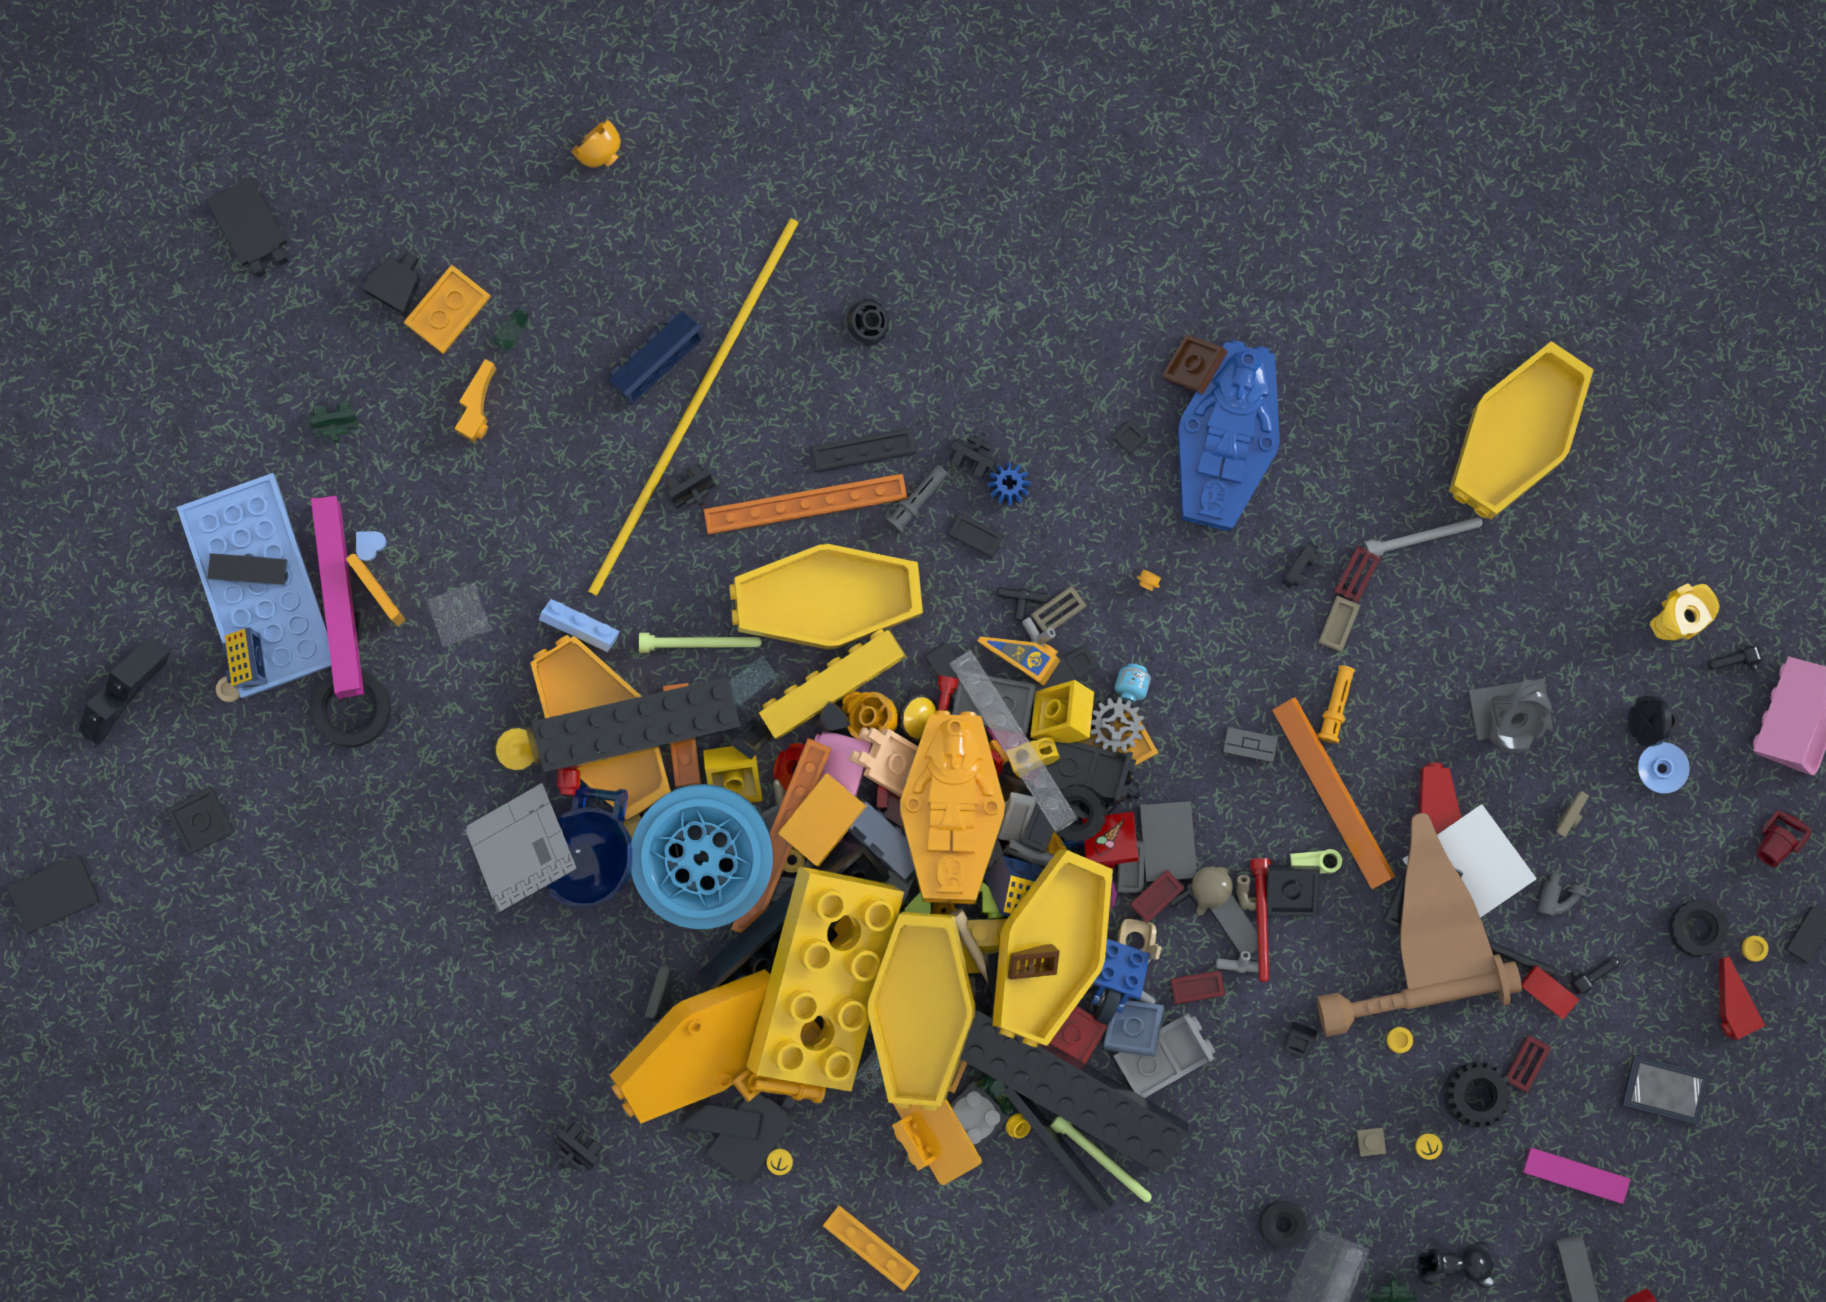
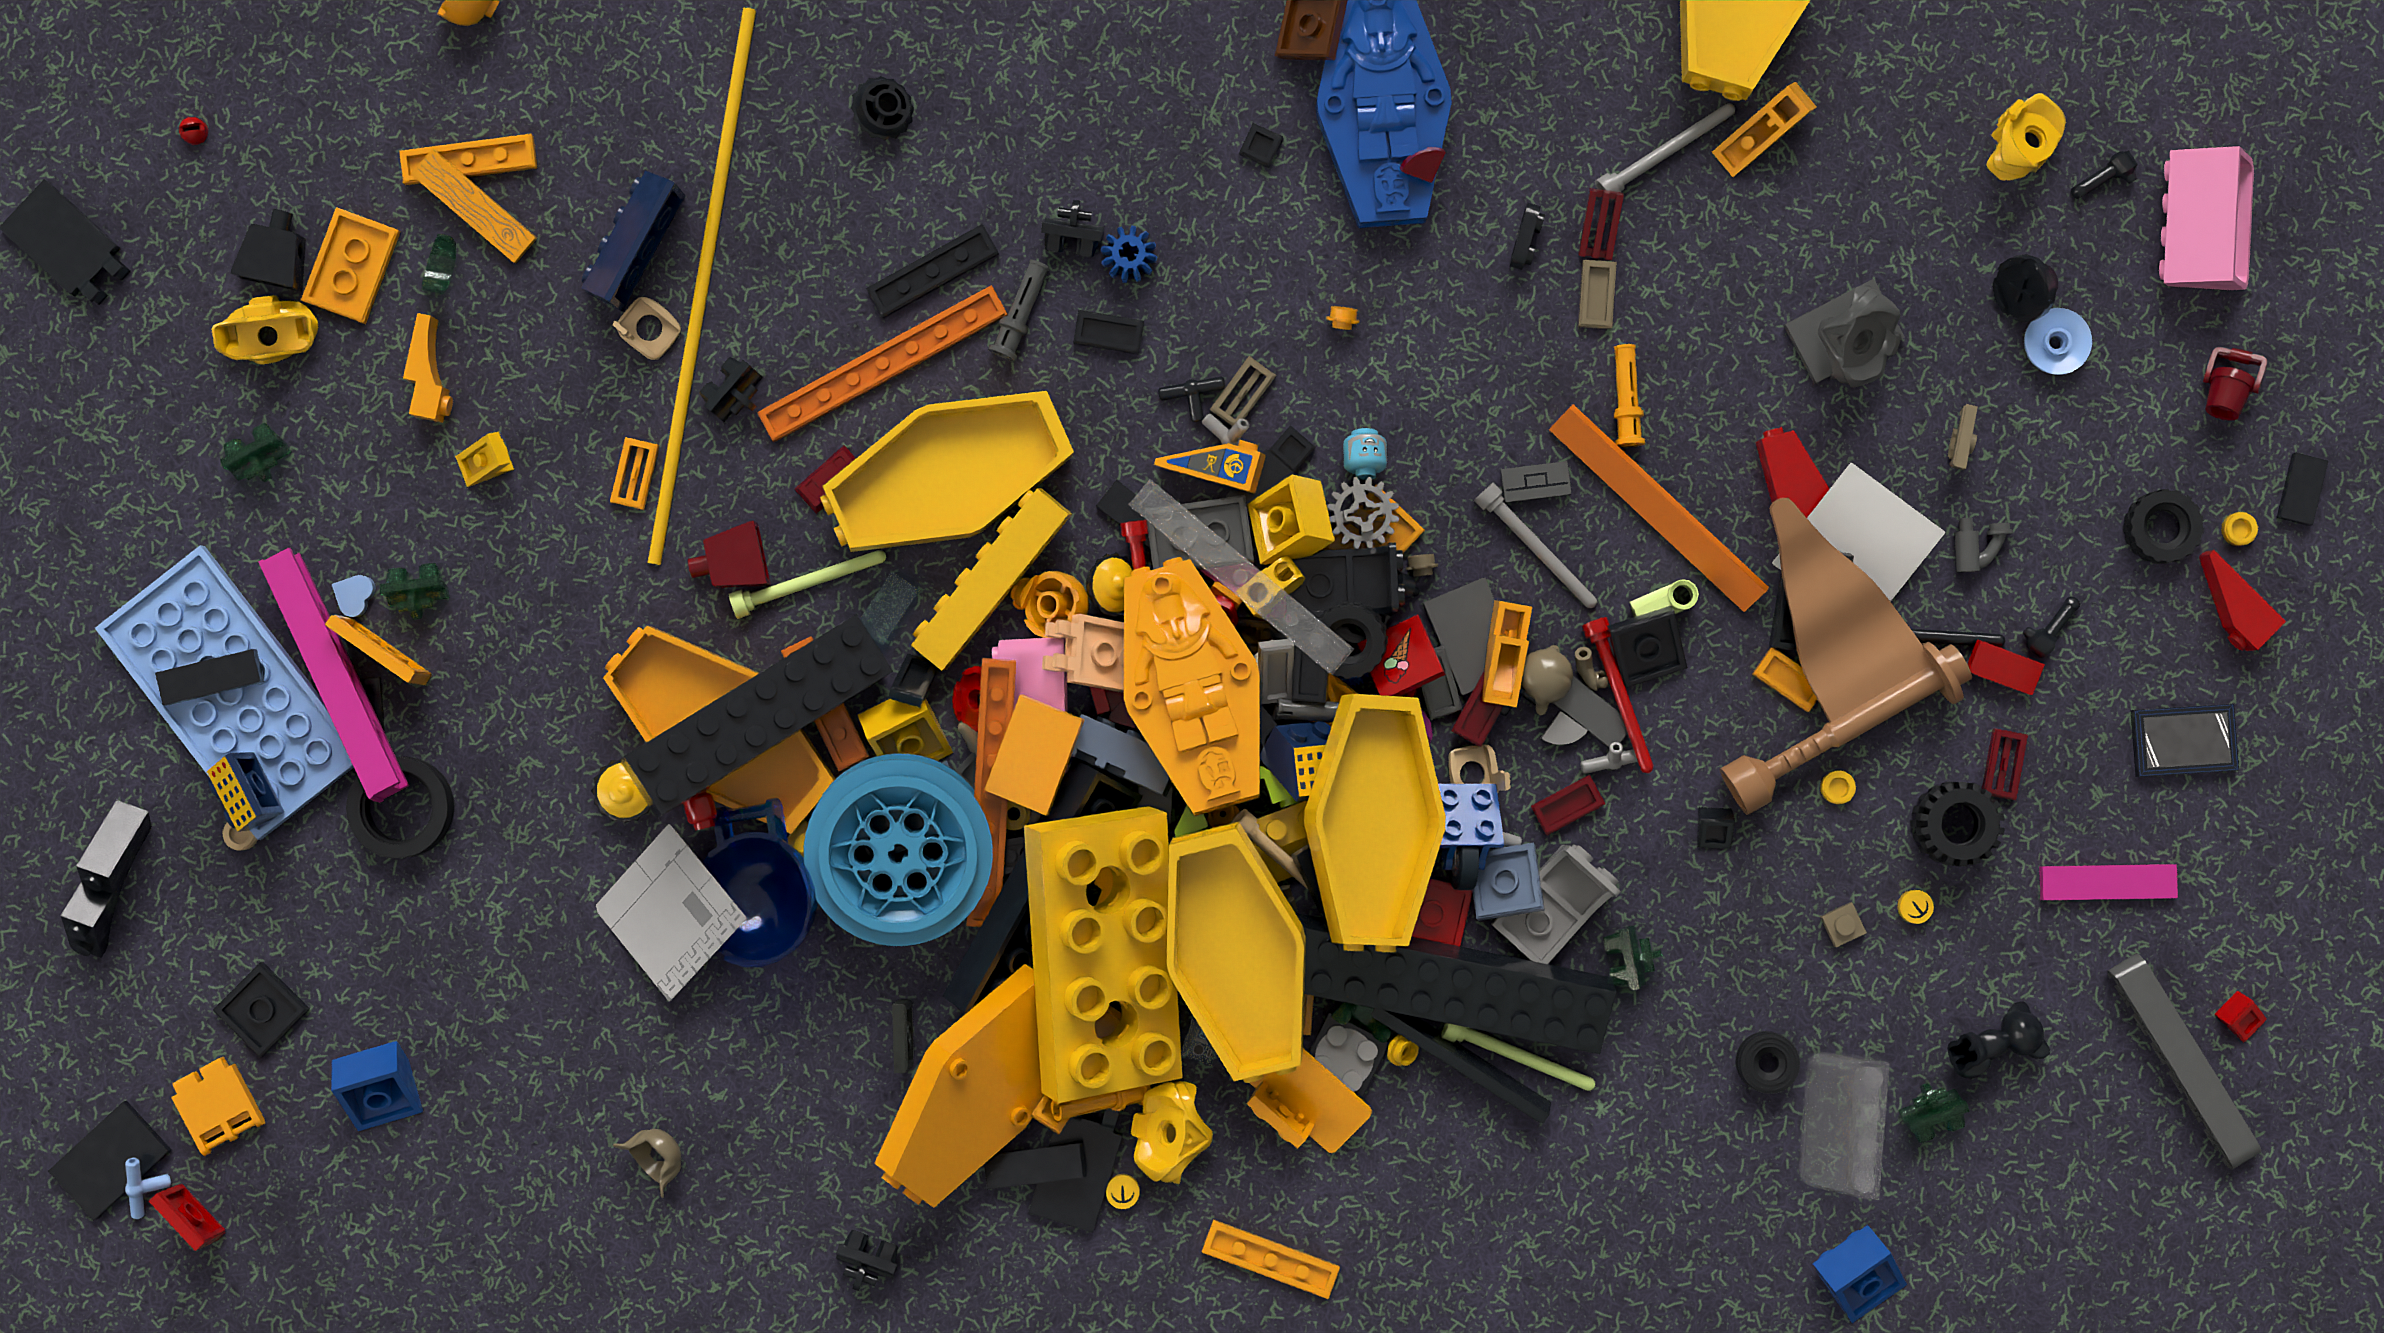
camera: 15 degrees left, 5 degrees up
clear tile [426,583,492,648] -> none
light blue plate [539,599,619,652] -> none
black tile [819,701,850,732] -> none
reddish brown slope [1008,944,1060,980] -> none
none -> light blue piece [125,1158,171,1219]
none -> red tile [149,1184,226,1251]
none -> light orange plate [171,1057,265,1156]
none -> red hinge [179,117,208,145]
none -> yellow piece [212,295,318,364]
none -> blue slope [331,1041,423,1131]
none -> clear green hips [380,563,450,620]
none -> light orange tile [399,134,537,185]
none -> light orange tile [411,149,537,263]
none -> yellow slope [455,431,514,487]
none -> light orange tile [610,437,659,510]
none -> tan piece [613,297,681,360]
none -> dark tan hair [613,1129,681,1198]
none -> dark red torso [688,520,771,588]
none -> dark red tile [795,445,856,514]
none -> yellow piece [1131,1081,1213,1184]
none -> dark red tile [1400,147,1446,183]
none -> dark tan plate [1405,554,1438,576]
none -> light grey piece [1474,482,1597,608]
none -> light orange slope [1483,600,1532,707]
none -> light grey tile [1540,711,1588,745]
none -> clear green hips [1603,925,1662,990]
none -> light orange slope [1712,82,1817,177]
none -> light orange tile [1752,647,1817,712]

